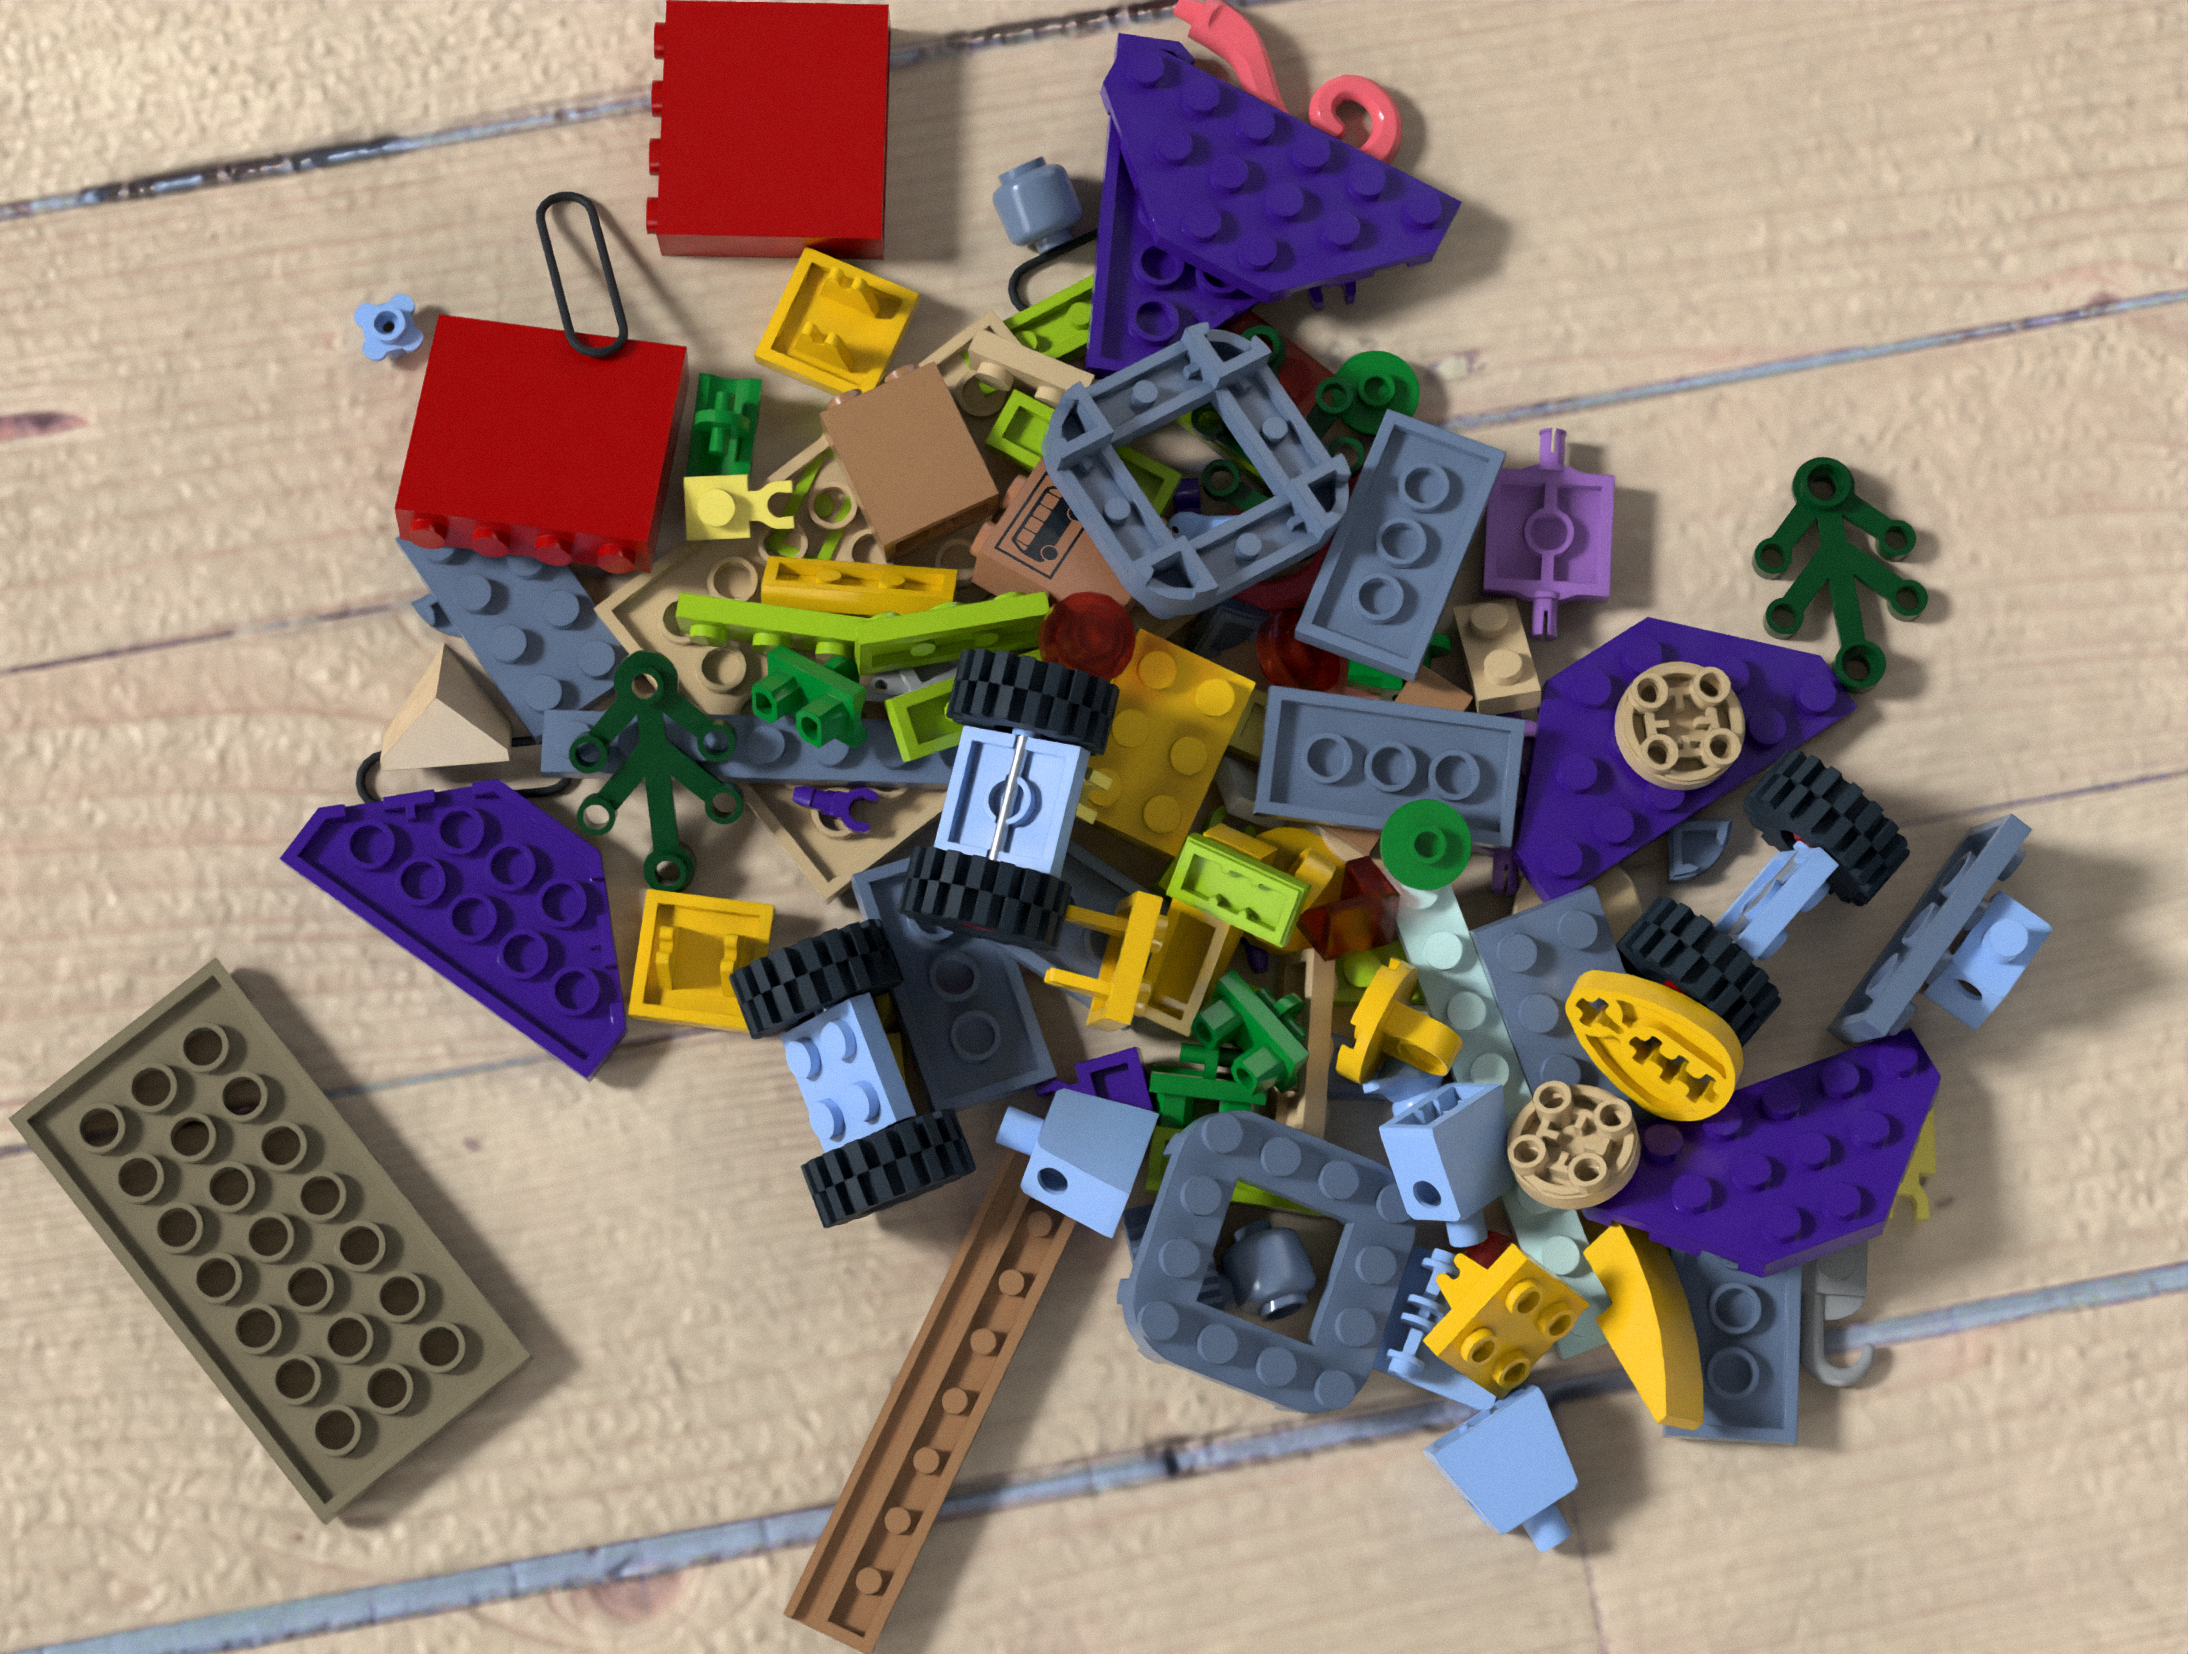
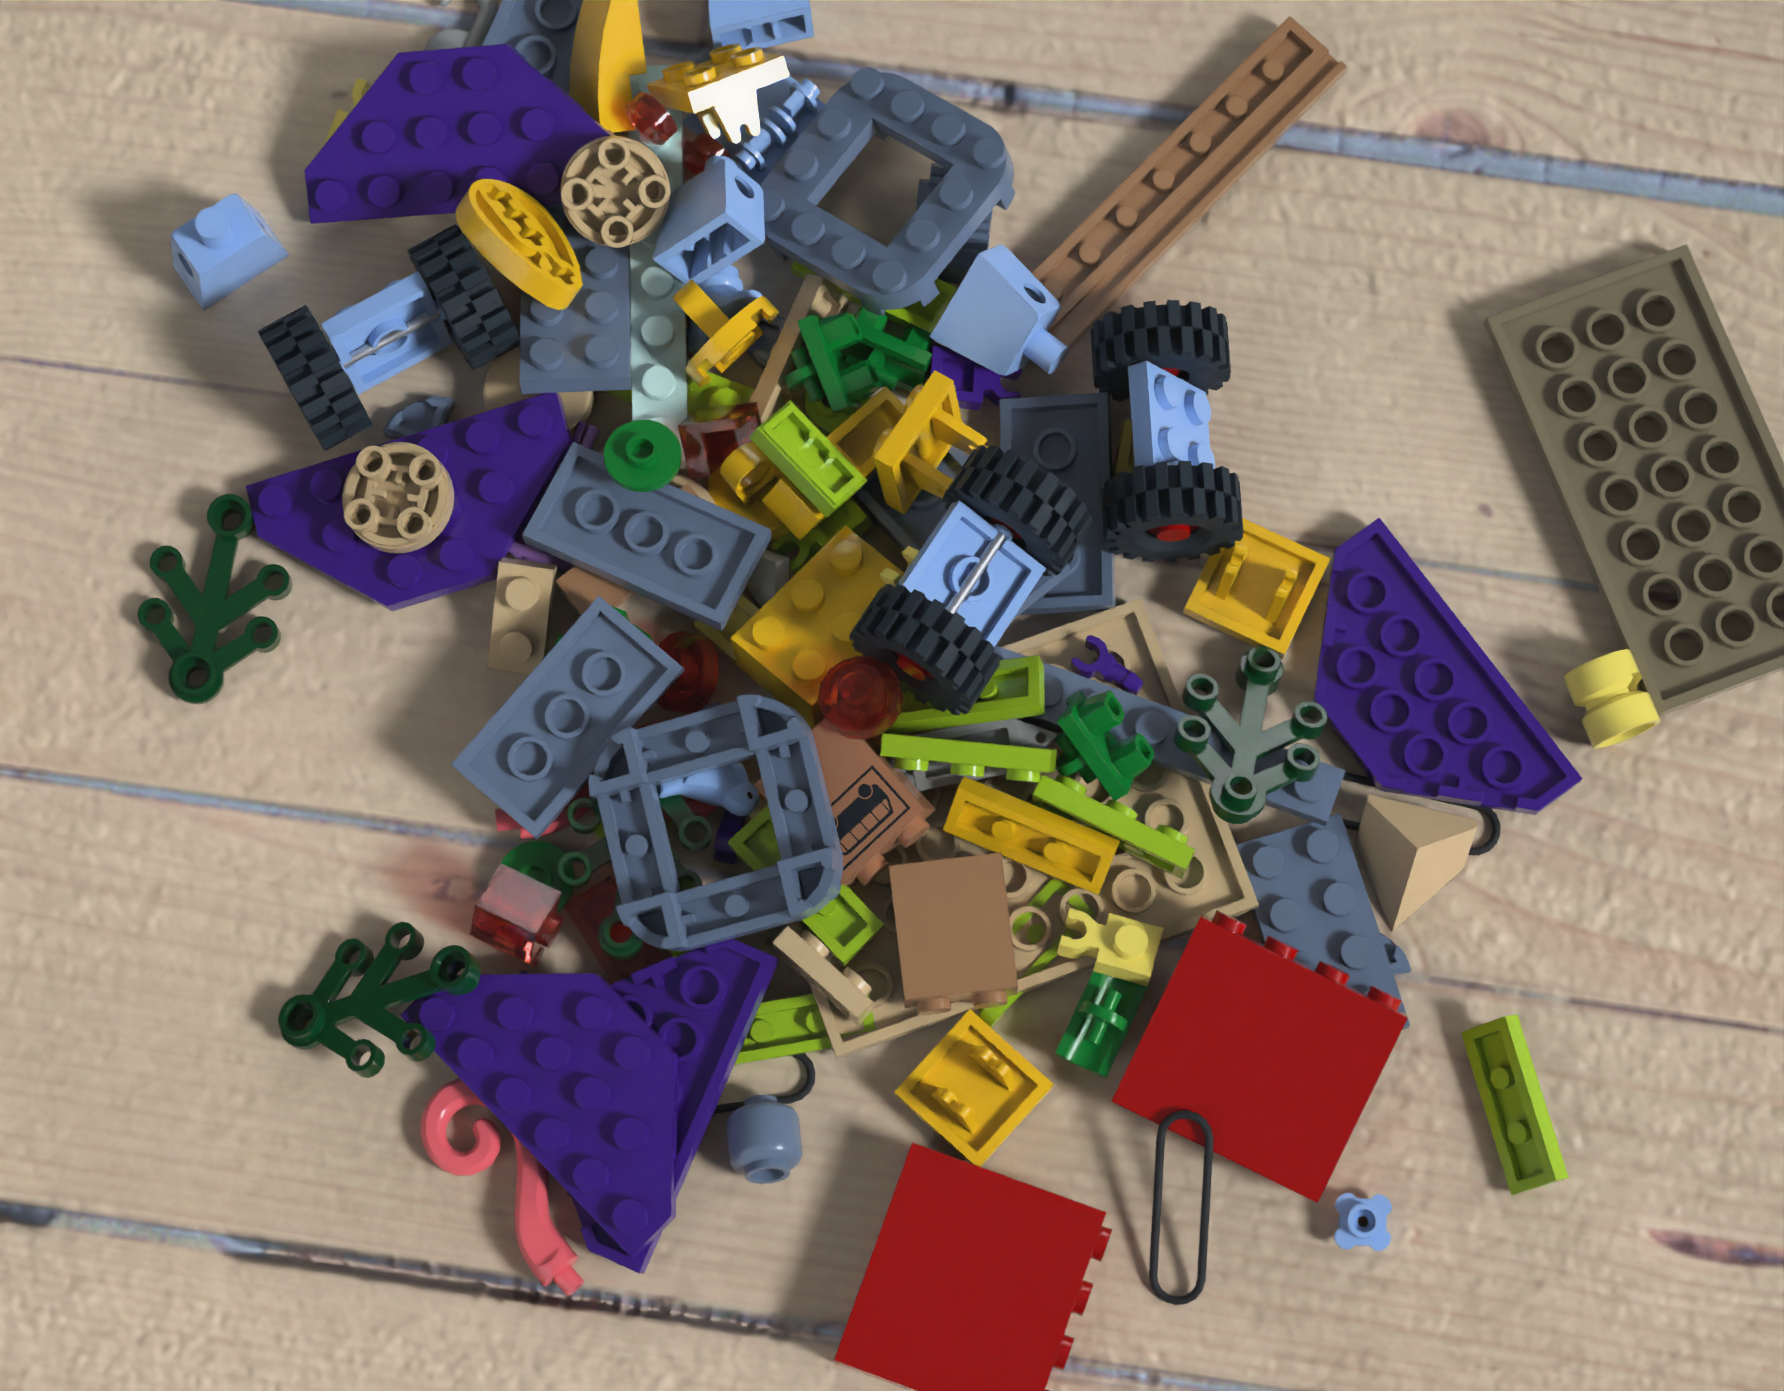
camera: 160 degrees left, 0 degrees up
sand blue head [1221,1220,1316,1322] -> none
medium lavender plate [1481,428,1615,641] -> none
sand blue plate [1826,814,2032,1045] -> none
none -> dark green plant [278,922,481,1078]
none -> clear red brick [470,863,564,967]
none -> clear red tile [625,91,677,145]
none -> lime plate [1461,1014,1569,1195]
none -> light yellow wheel [1563,649,1661,749]

